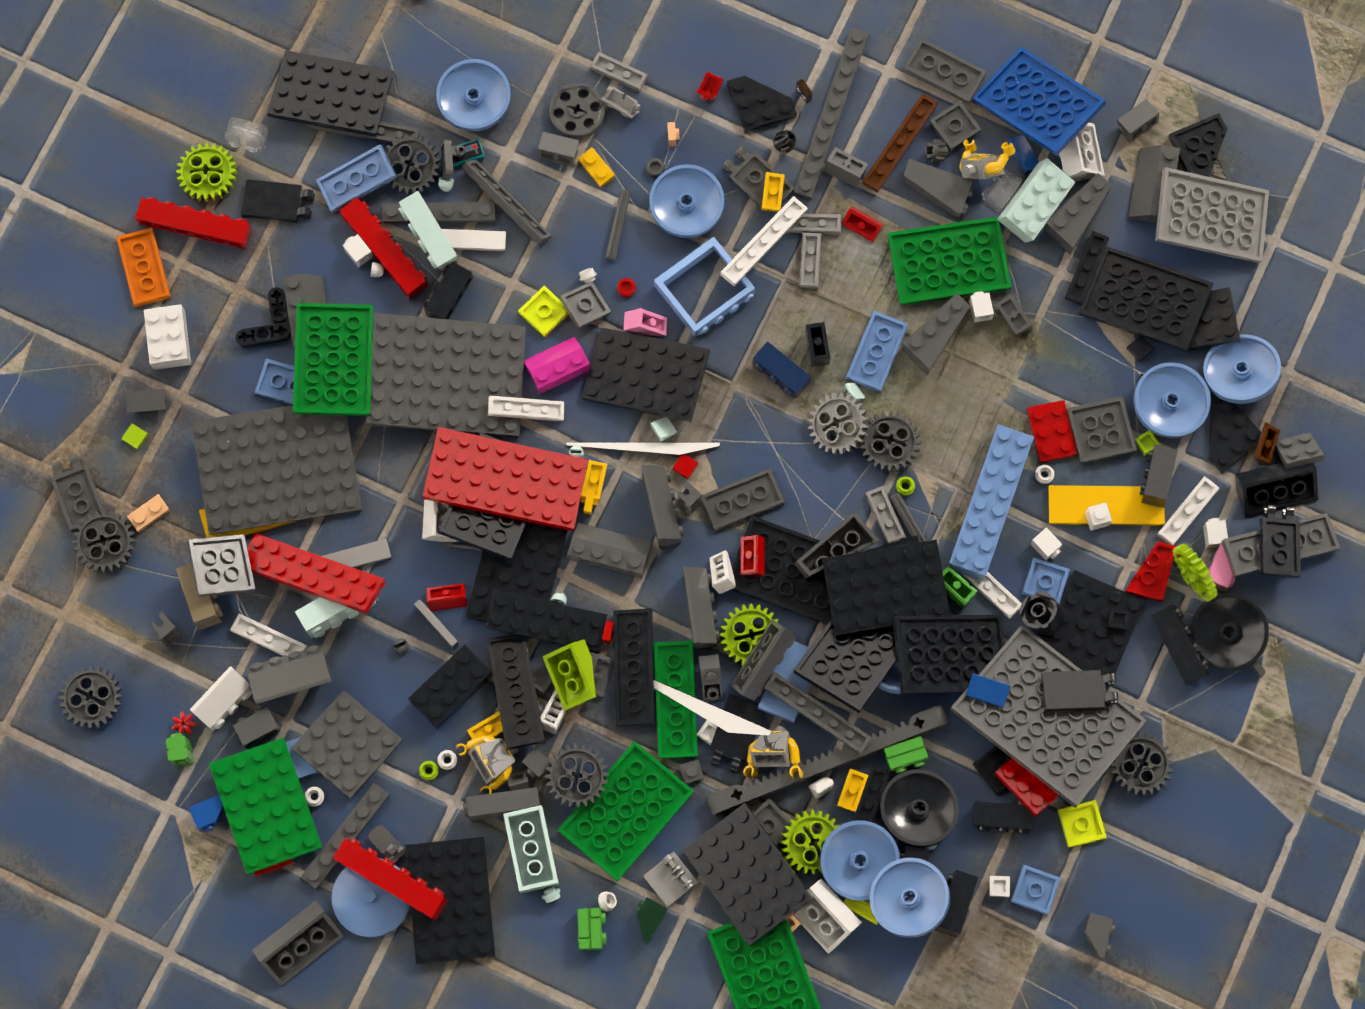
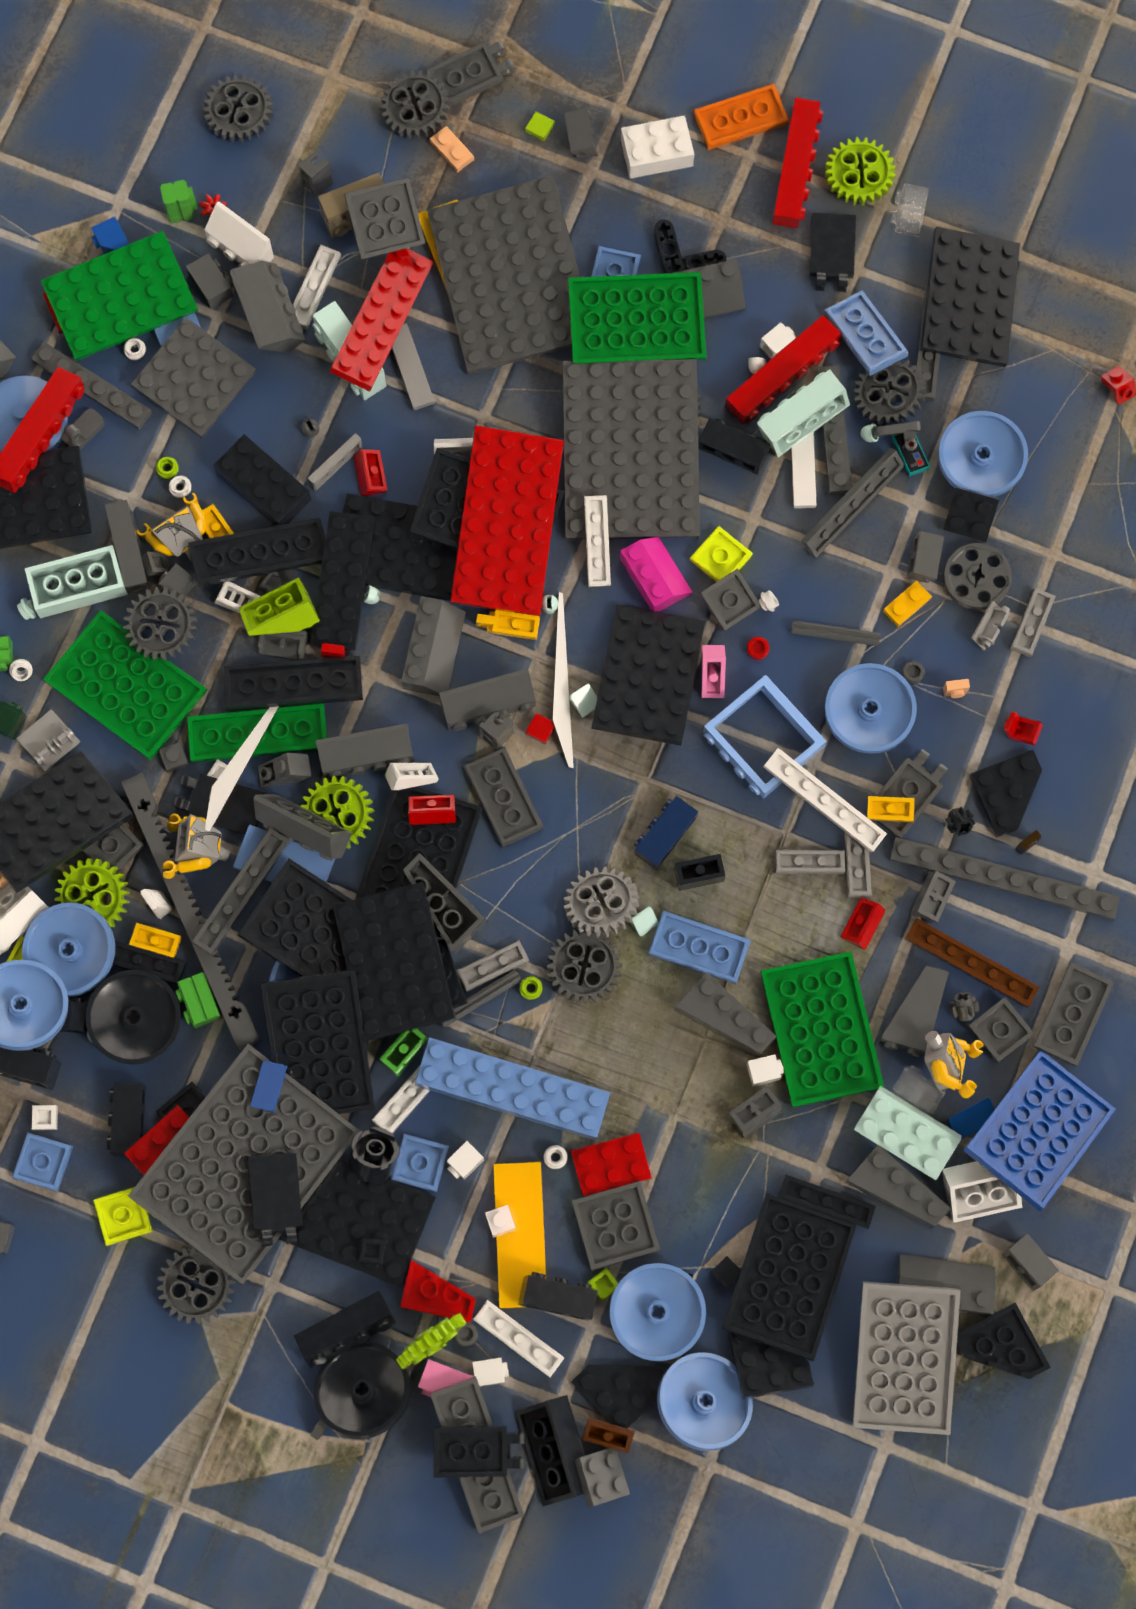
camera: 85 degrees right, 0 degrees up
none -> black plate [943,486,1000,542]

